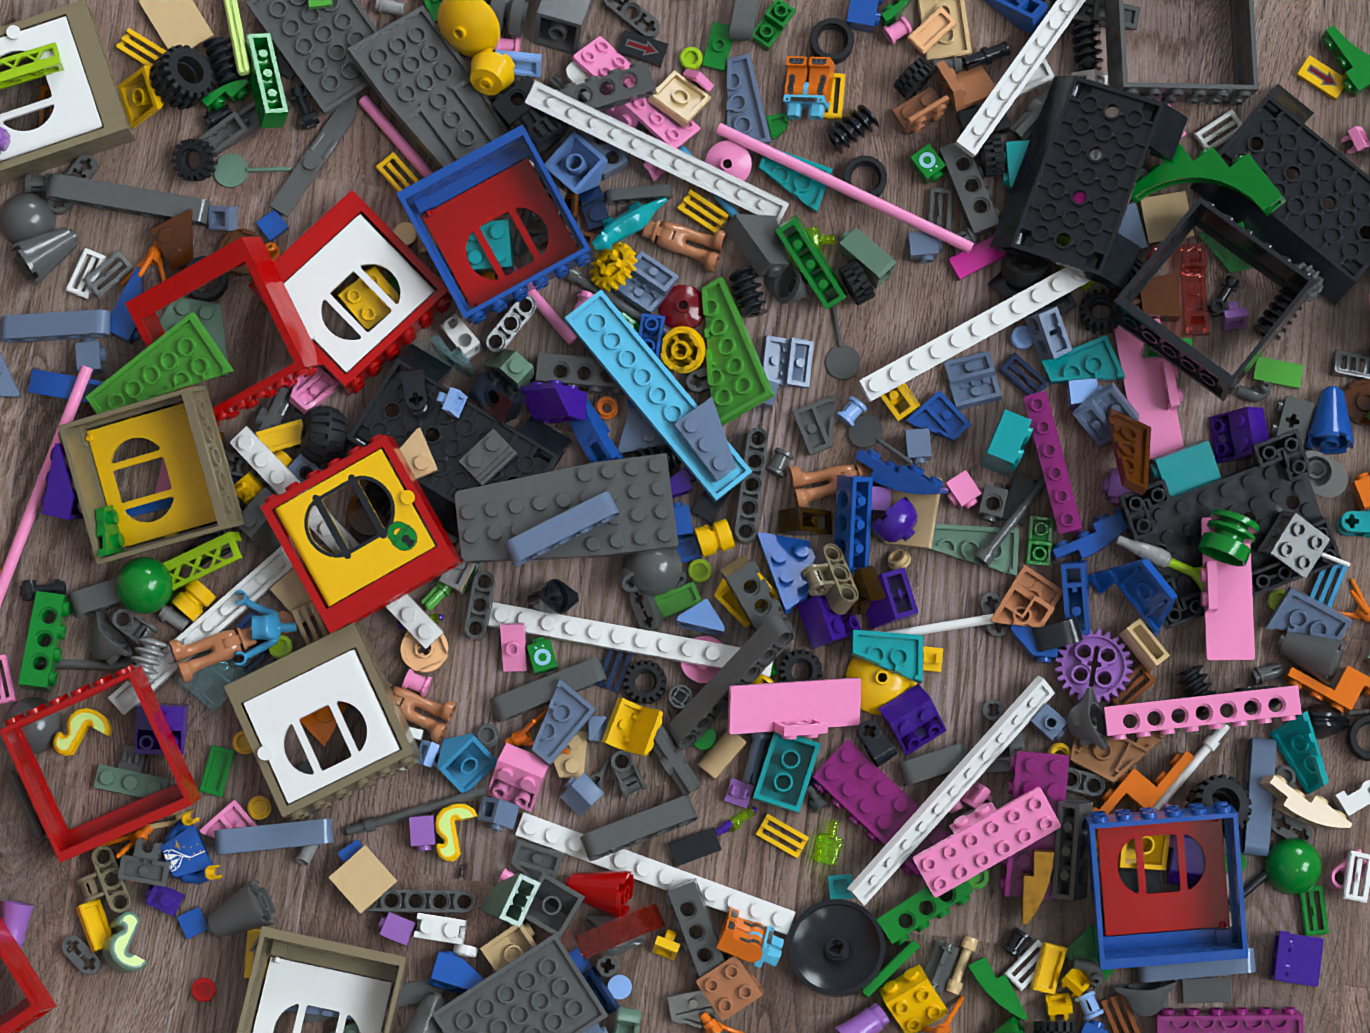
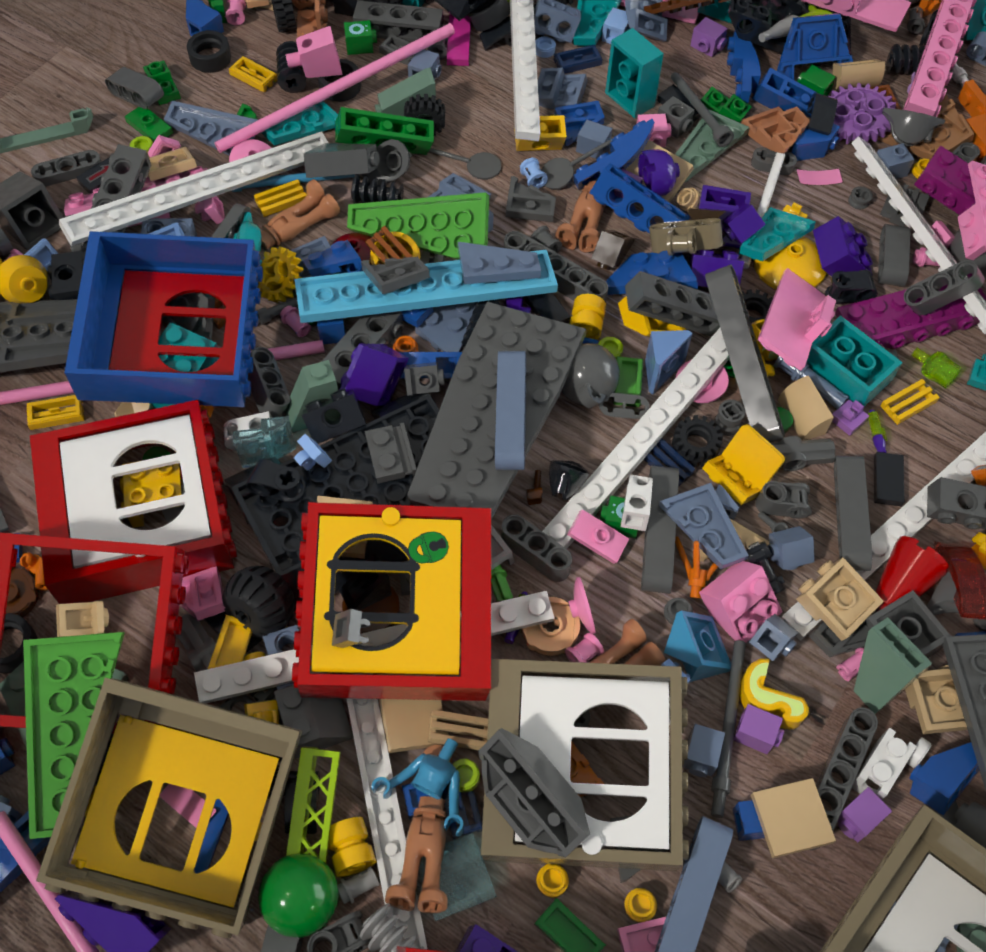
camera: 60 degrees left, 20 degrees down
green wing [95,505,125,557] -> none
hips [783,56,835,120] -> none
magenta bracket [1024,391,1083,537] -> none
none -> tan bracket [56,601,109,637]
none -> bright pink torso [286,26,343,78]
none -> blue wing [303,240,362,277]
none -> dark grey tile [332,609,371,648]
none -> dark grey wing [361,257,430,294]
none -> dark orange tile [365,225,412,264]
none -> dark grey brick [404,362,445,396]
none -> dark grey wedge [478,728,590,858]
none -> reddish brown hand [526,470,543,505]
none -> bright pink dish [568,577,596,634]
none -> white leg [621,474,653,531]
none -> sand blue brick [682,724,725,777]
none -> dark purple brick [722,203,766,243]
none -> black bar [746,541,785,594]
none -> tan plate [796,557,884,641]
none -> green brick [797,65,836,96]
none -> bright pink sticker [797,169,843,185]
none -> dark grey beam [904,260,985,315]

